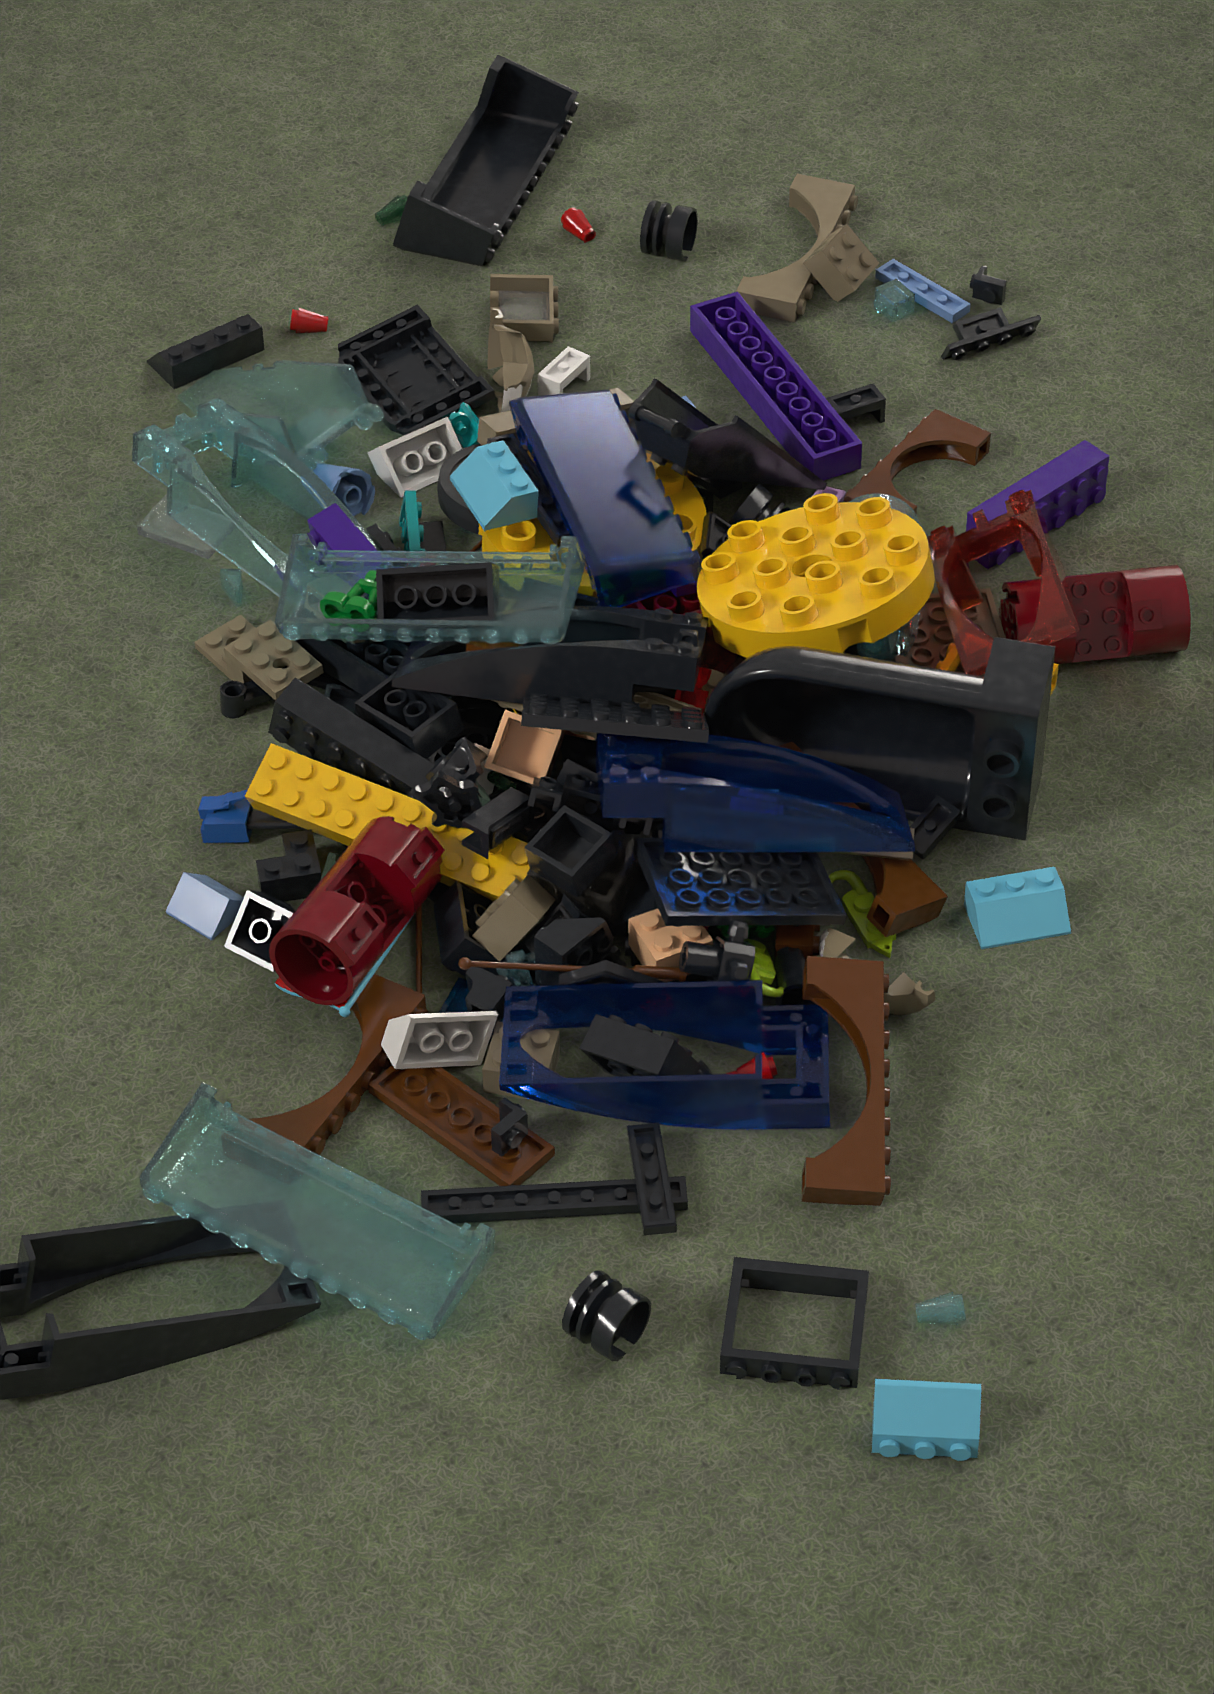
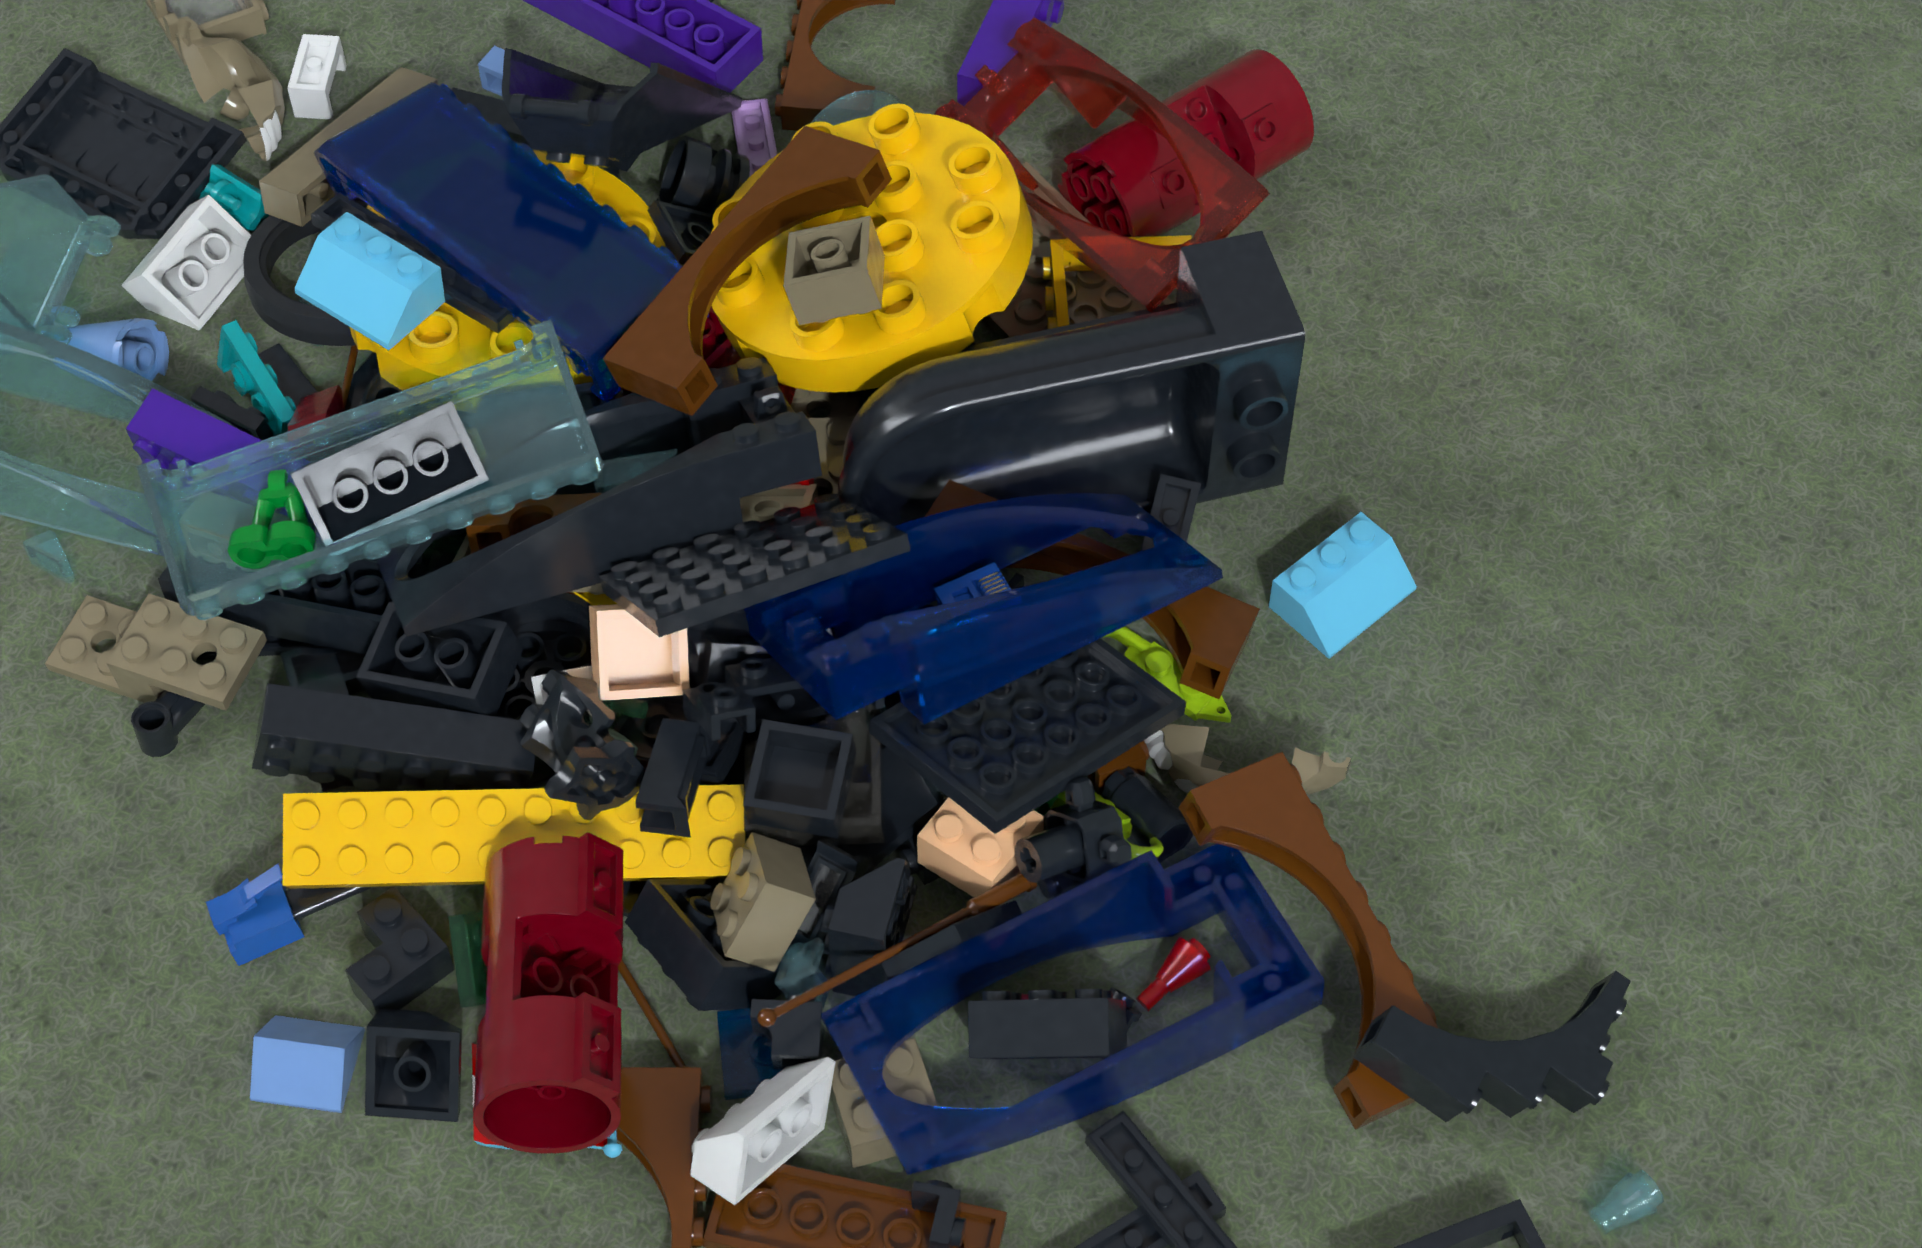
camera: 30 degrees left, 10 degrees up
none -> reddish brown arch [603,126,892,416]
none -> dark tan brick [783,216,885,325]
none -> black arch [1353,971,1631,1122]

